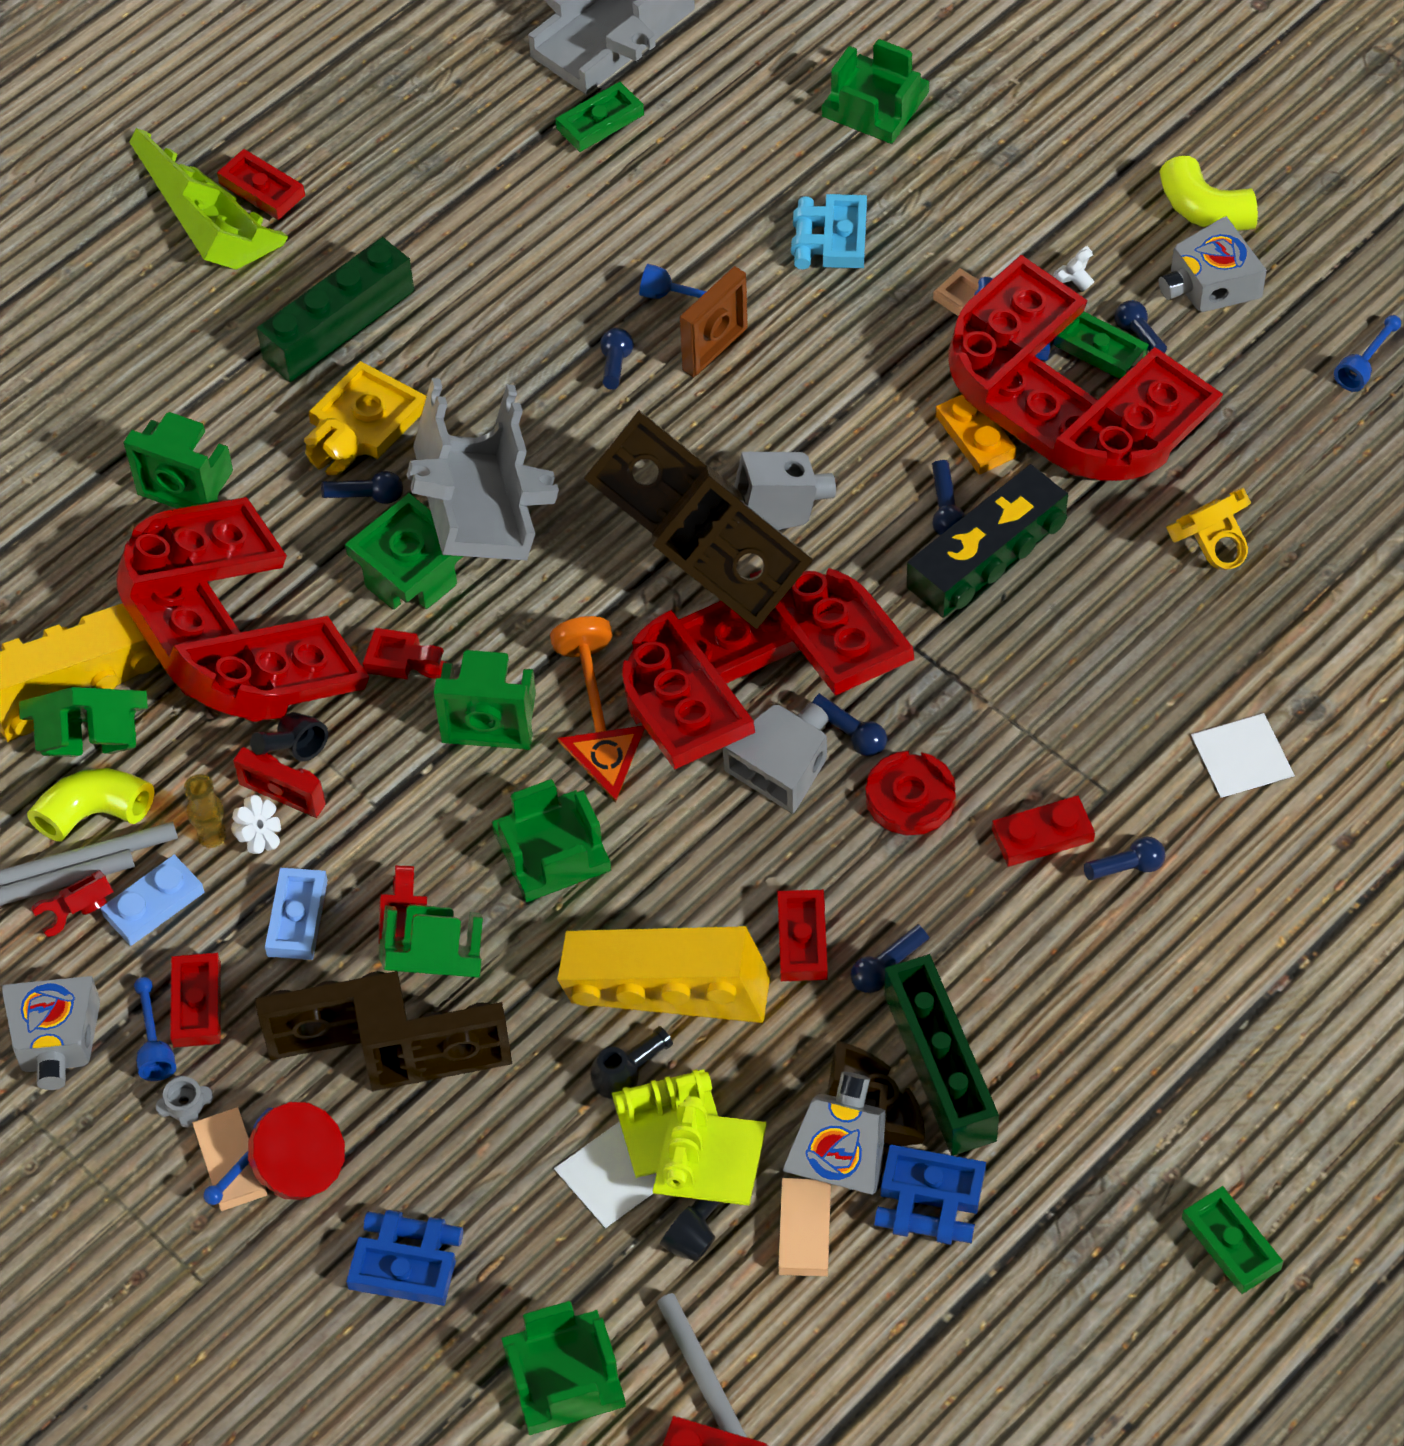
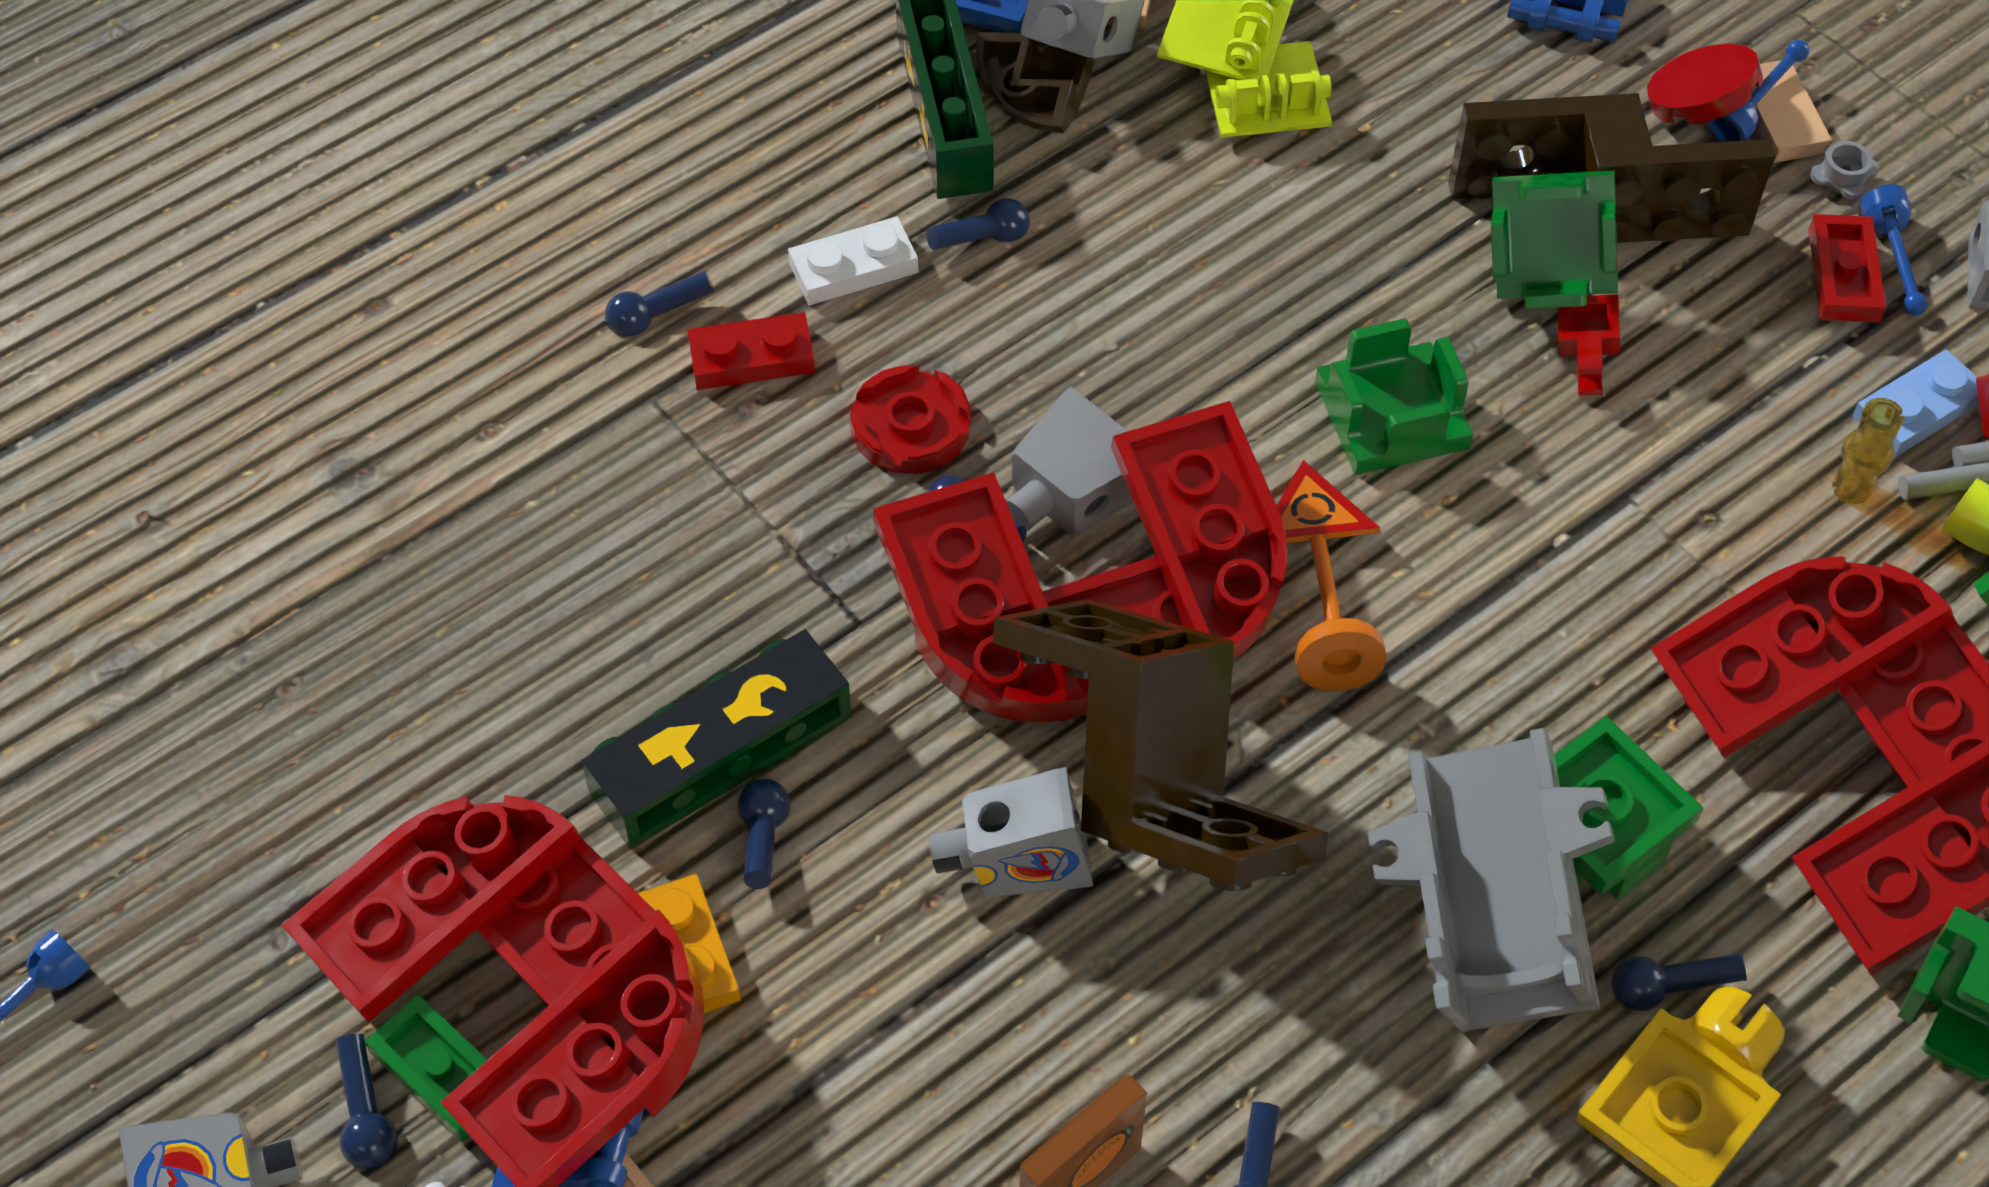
camera: 175 degrees left, 0 degrees up
white plant [231,795,281,854] -> none
red plate [233,747,326,818] -> none
black bar [250,712,328,762] -> none
light blue plate [265,868,328,960] -> none
red plate [363,628,447,680] -> none
green panel [434,650,536,750] -> none
white sticker [554,1122,657,1228] -> none
yellow wedge [557,926,771,1023] -> none
black bar [590,1026,673,1099] -> none
red plate [777,889,828,982] -> none
yellow tile [1165,487,1251,570] -> none
white sticker [1191,713,1295,798] -> none
none -> white plate [788,216,918,306]

